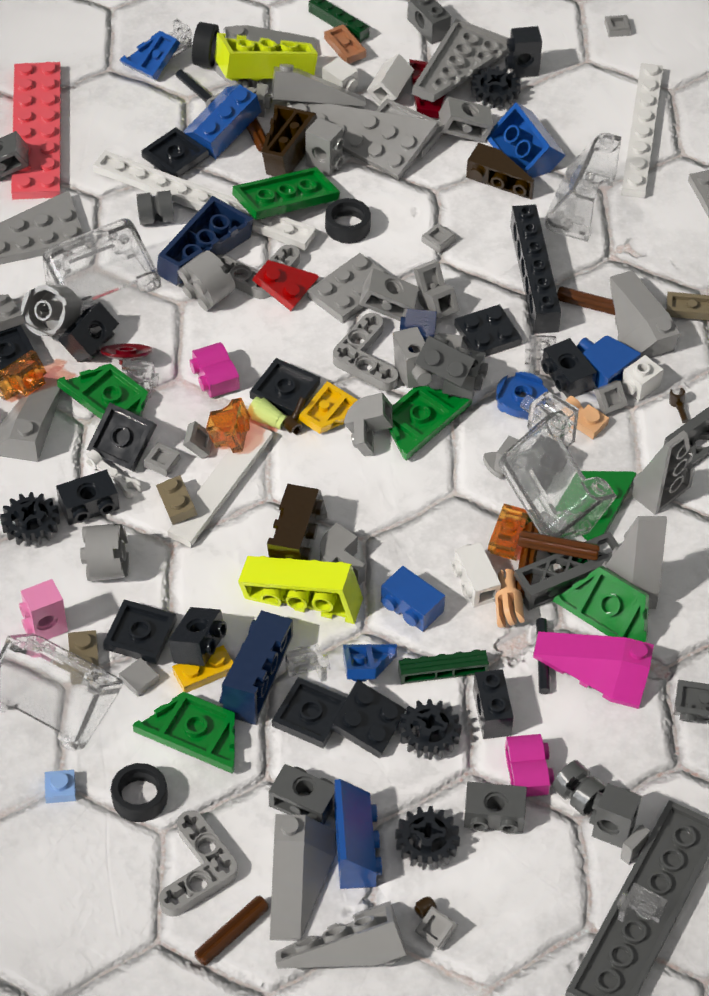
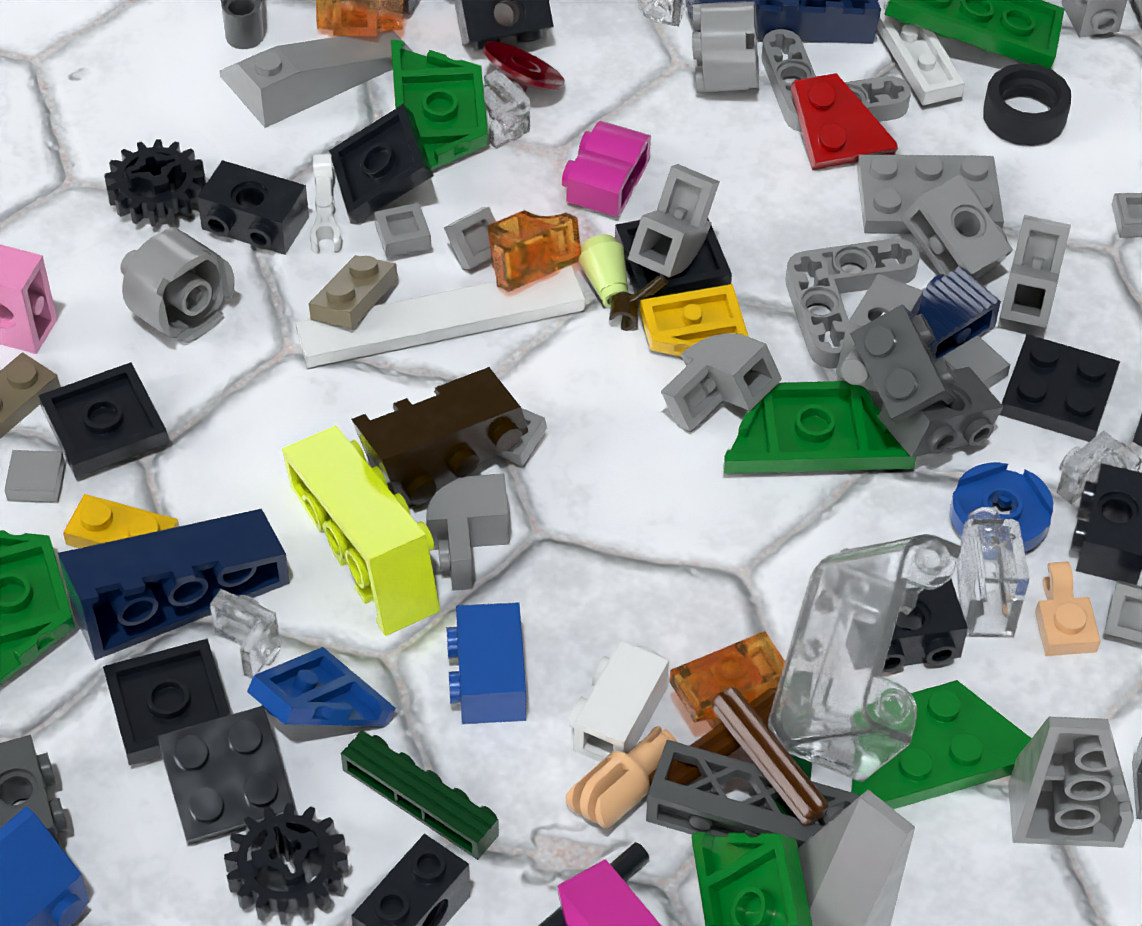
camera: 45 degrees right, 0 degrees up
black brick [168,607,227,666] -> none
none -> light grey brick [628,164,720,277]

